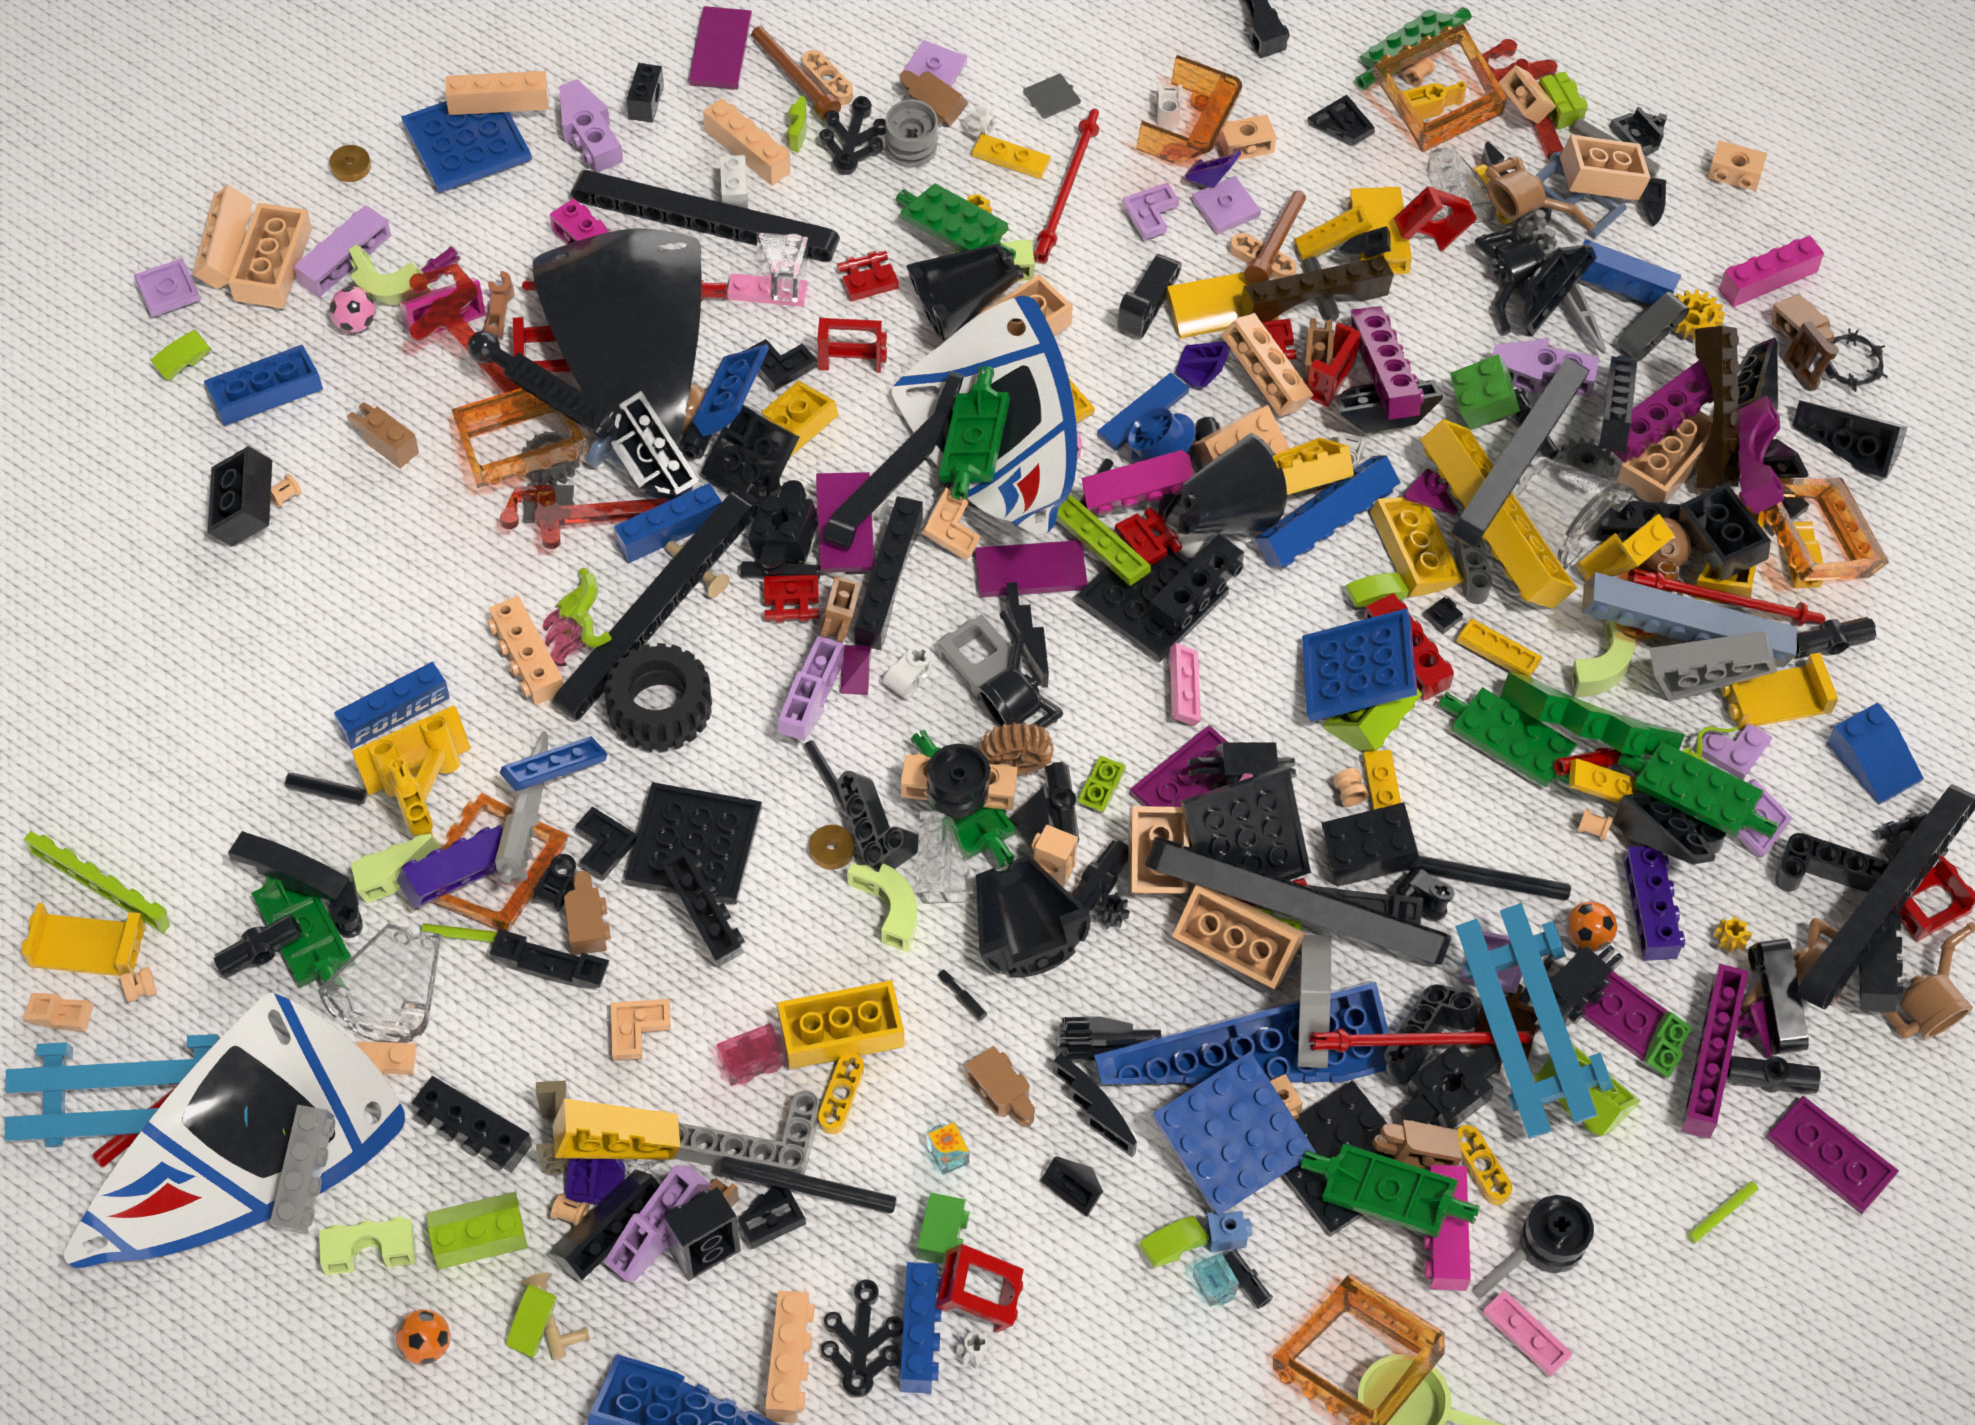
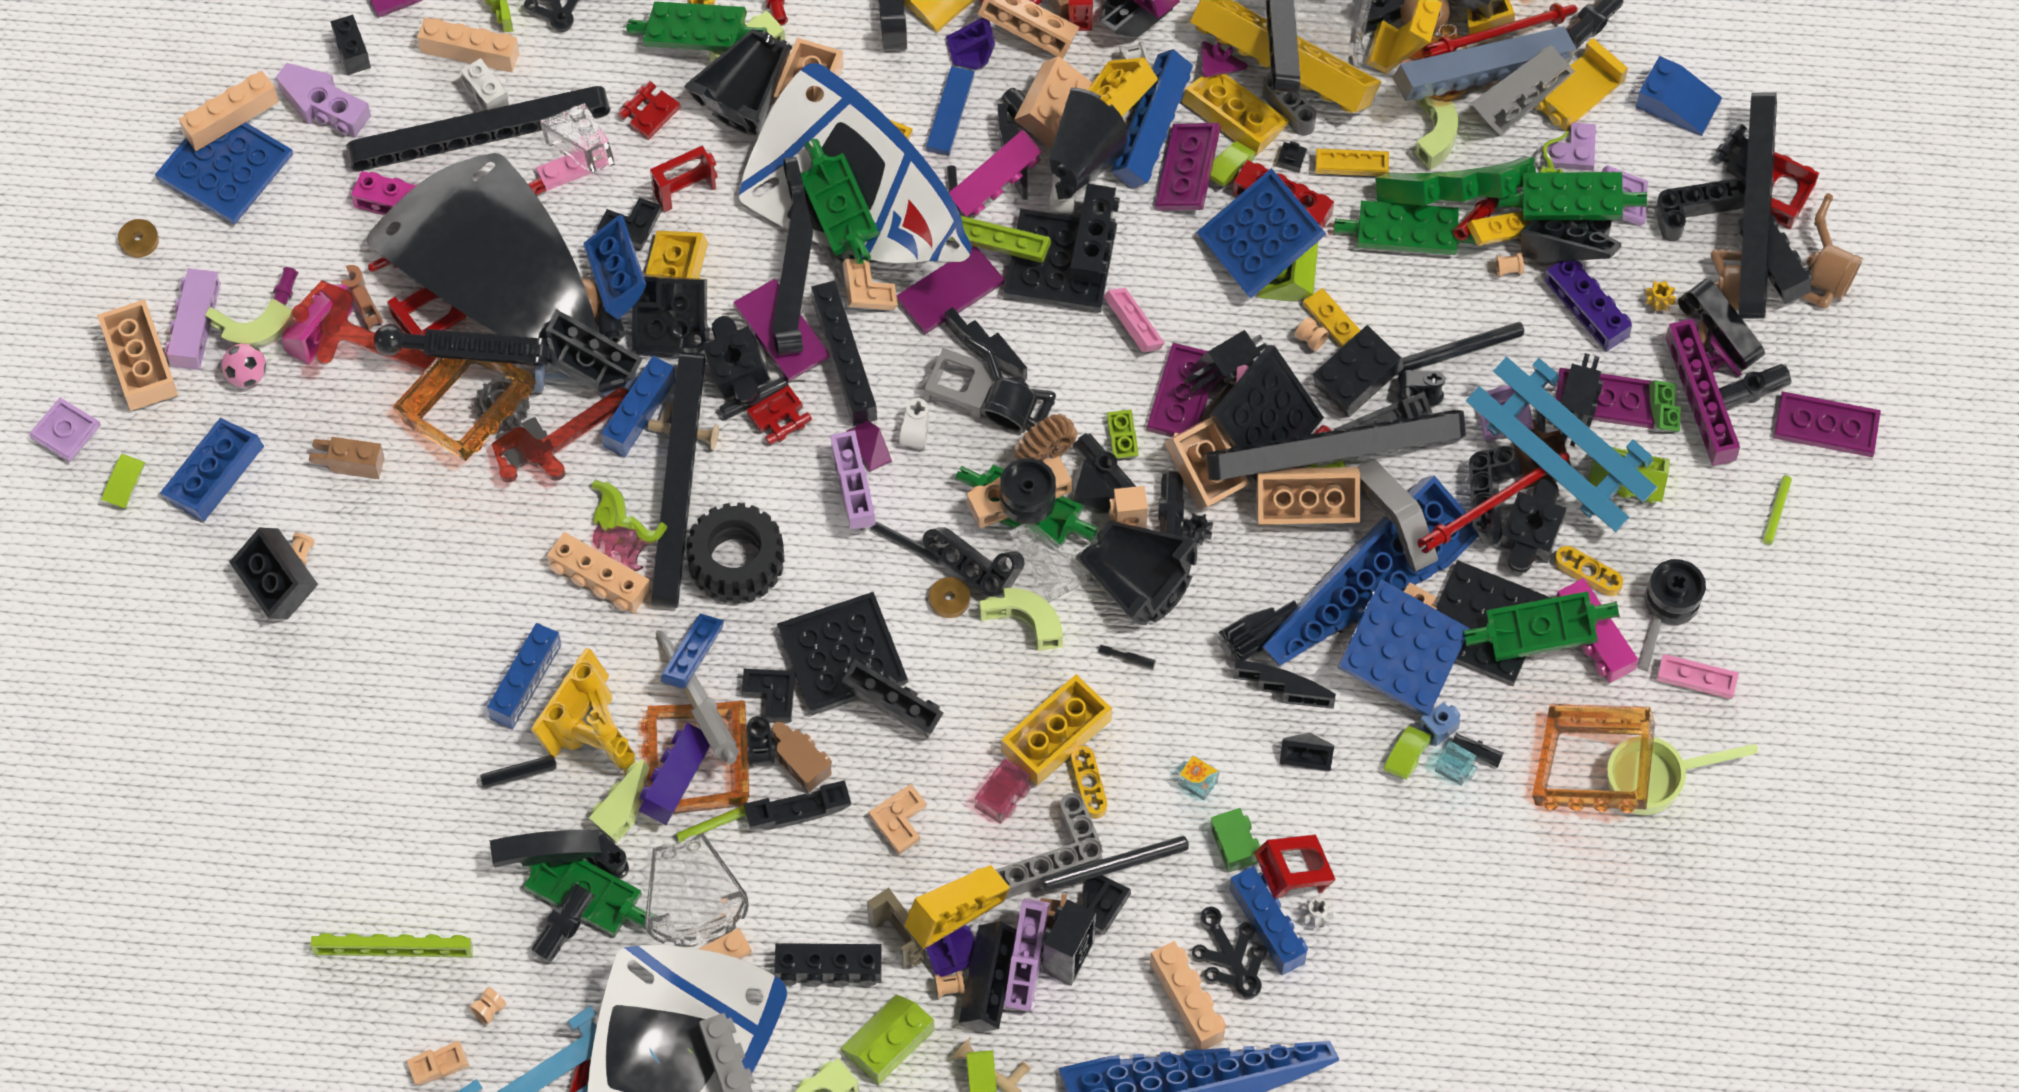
camera: 30 degrees left, 5 degrees up
yellow panel [21,903,146,977] -> none
light nougat brick [192,185,253,290] -> none
medium nougat hinge [819,576,861,643] -> none
medium nougat hinge [965,1045,1035,1127] -> none
red plate [1115,508,1183,565] -> none
blue piece [1128,407,1196,464] -> none
medium nougat hinge [1372,1120,1462,1171] -> none
orange piece [1565,901,1617,952] -> none
none -> magenta tile [1155,123,1221,211]

